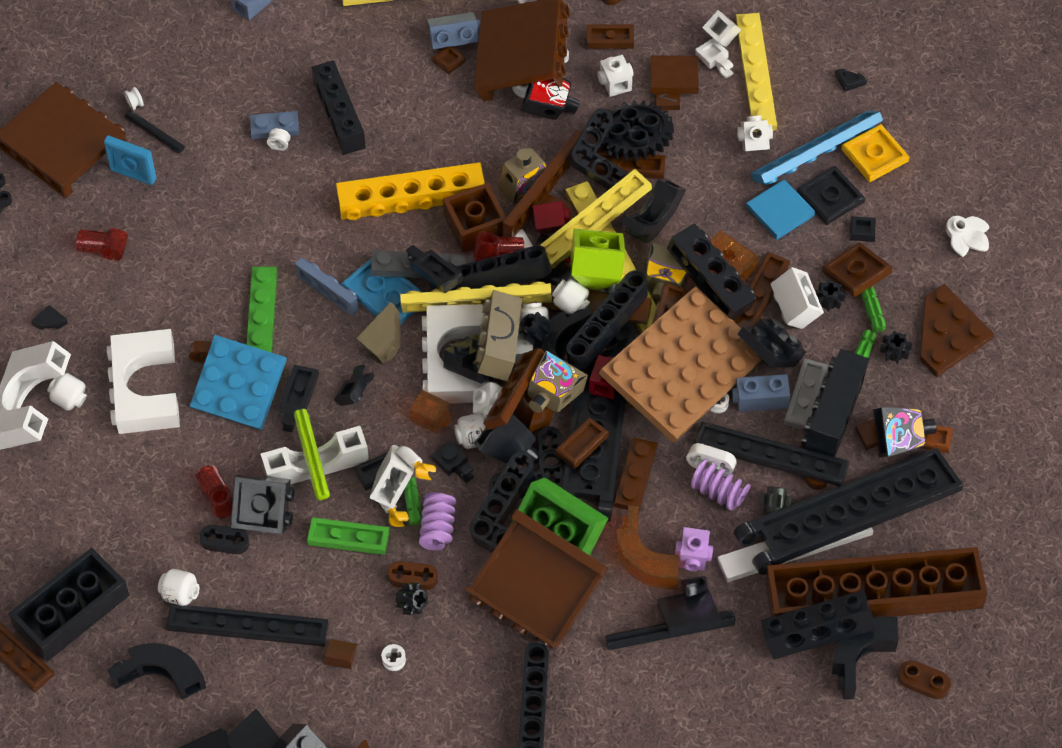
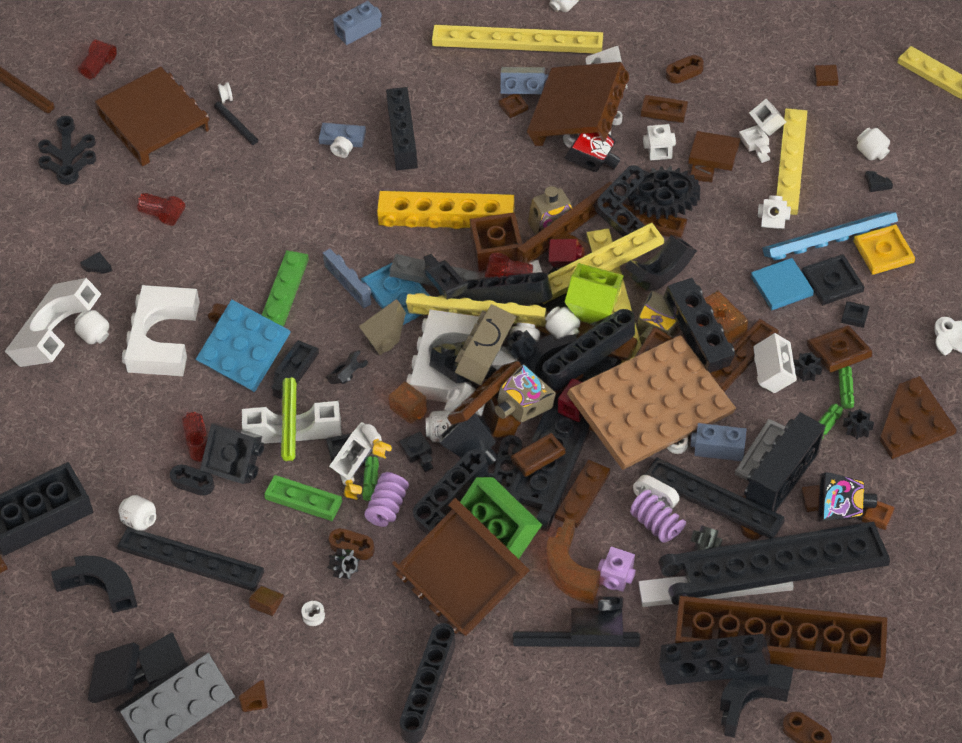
camera: 15 degrees right, 5 degrees down
dark azure tile [104,135,157,185] -> none
black plate [738,319,806,368] -> none
none -> white head [857,128,890,161]

